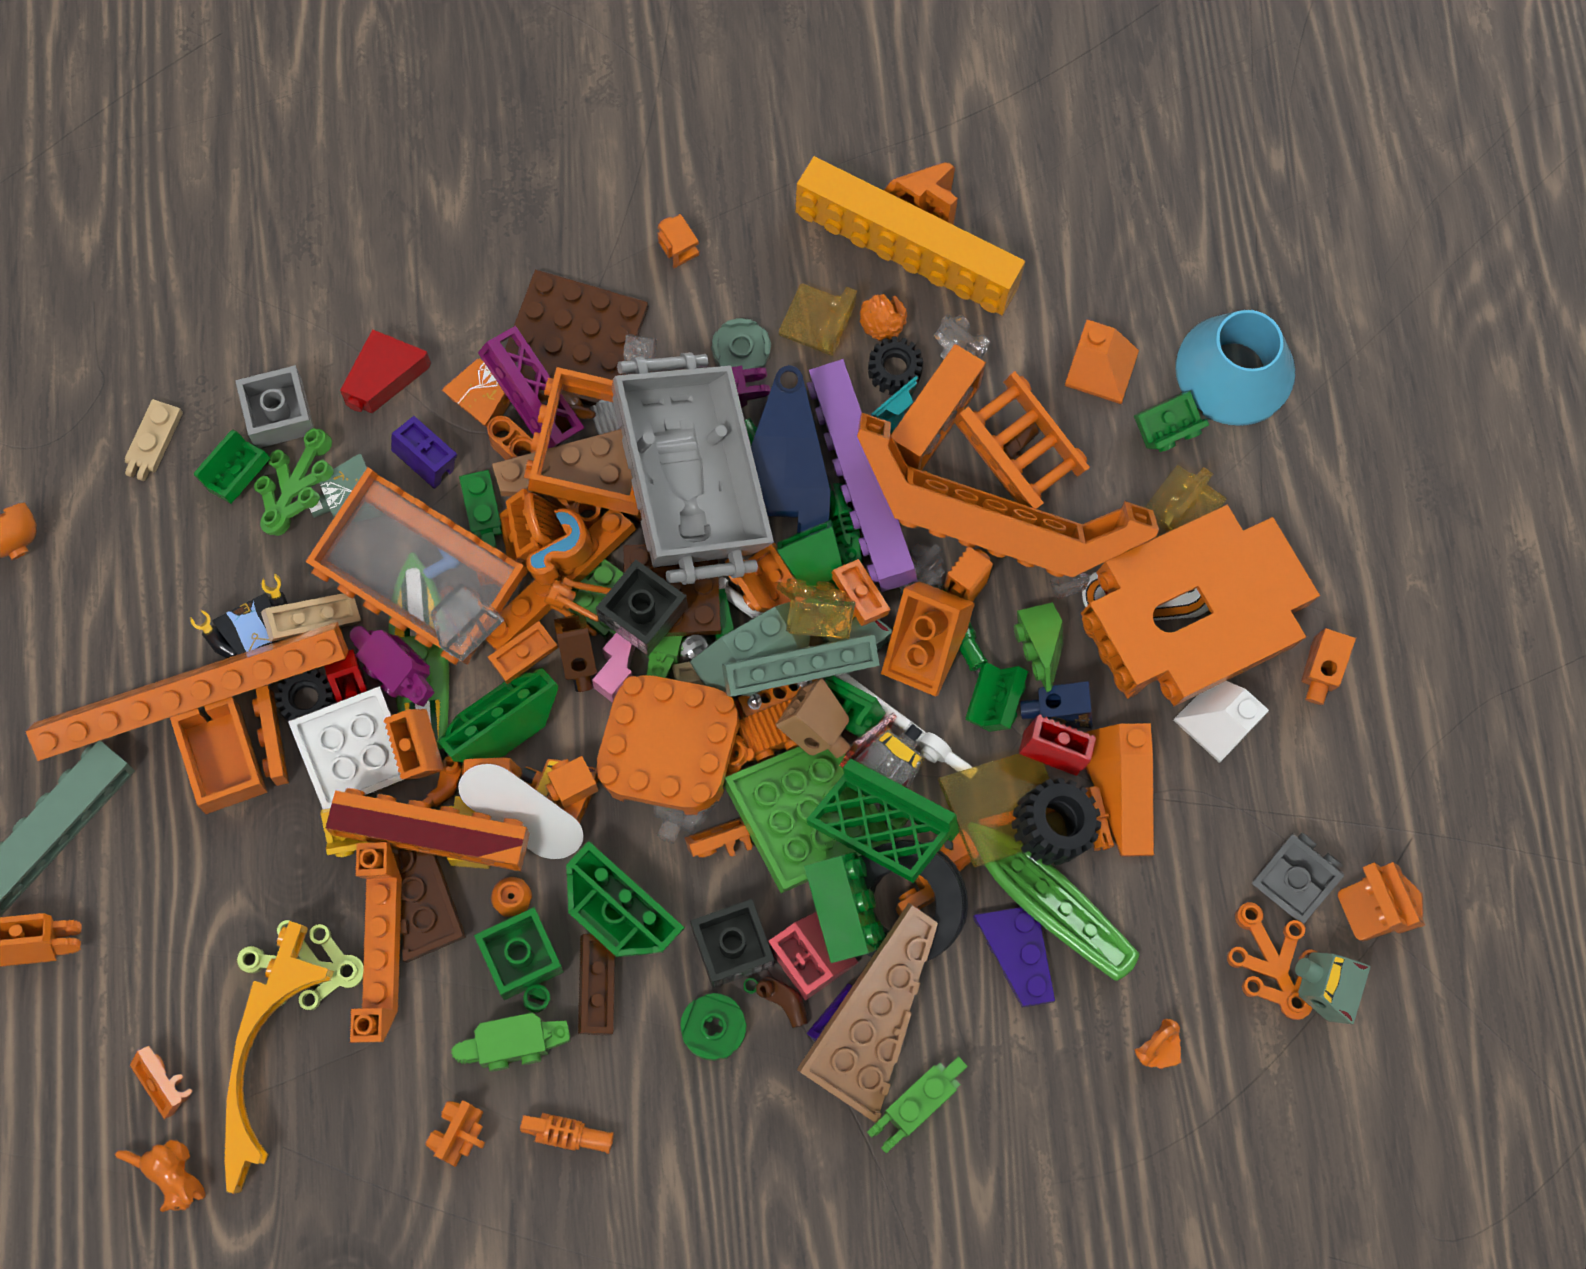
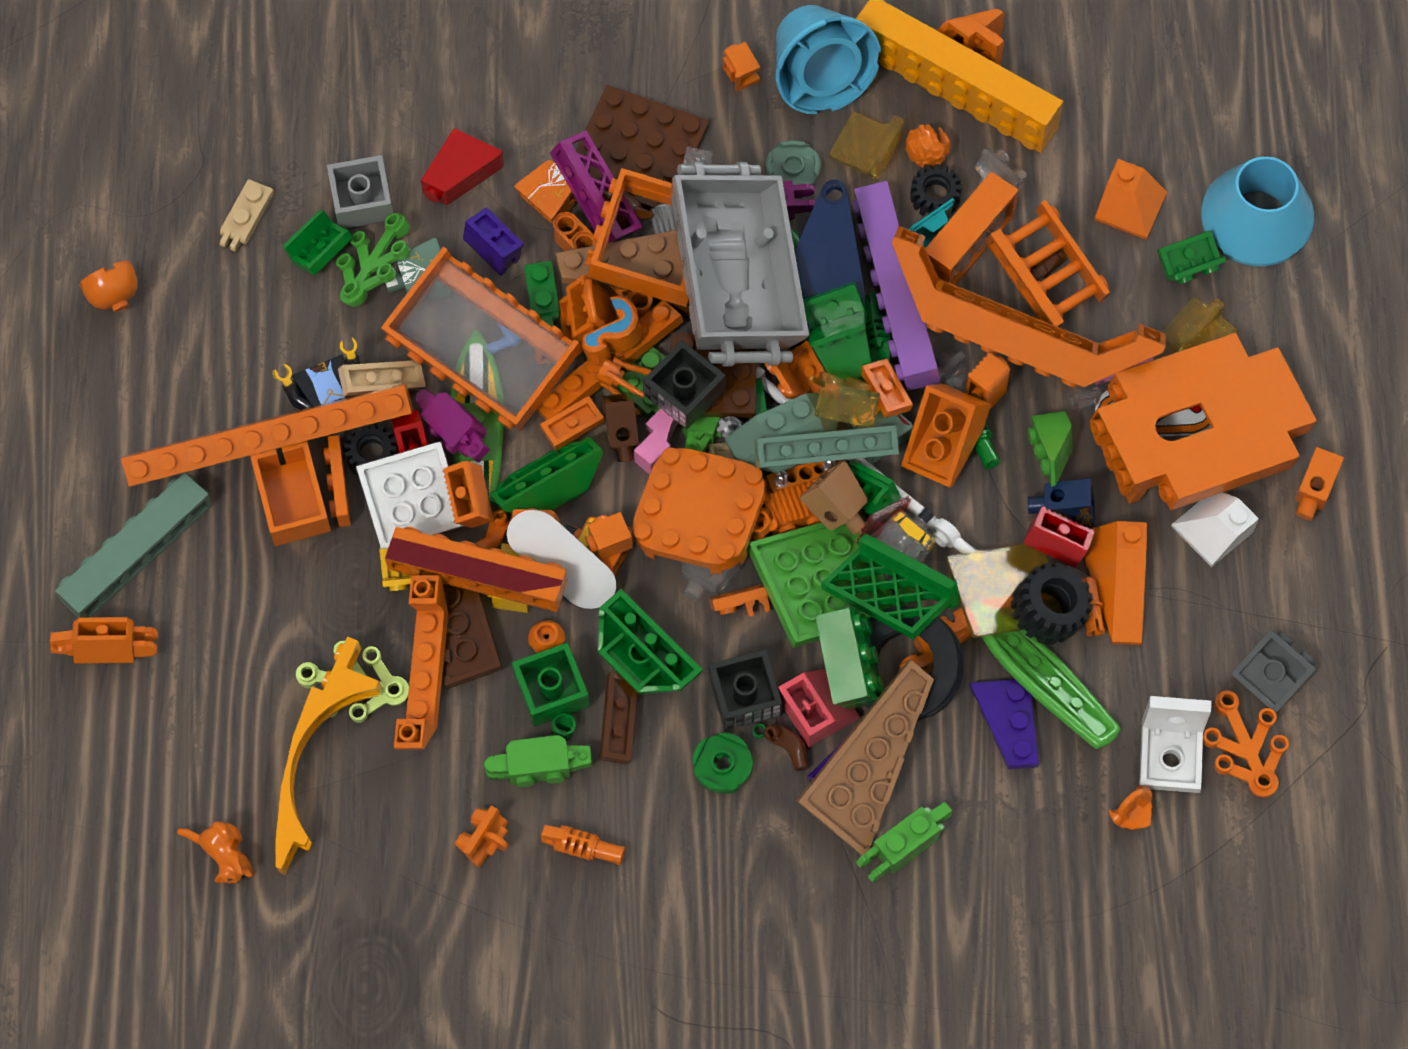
camera: 10 degrees right, 5 degrees down
orange plate [130,1046,192,1119] -> none
clear torso [430,583,504,661] -> none
green bracket [965,663,1028,732] -> none
sand green torso [1295,952,1371,1025] -> none
orange piece [1338,862,1425,941] -> none
none -> medium azure cone [776,5,881,114]
none -> green bracket [803,281,867,349]
none -> white bracket [1139,696,1211,793]

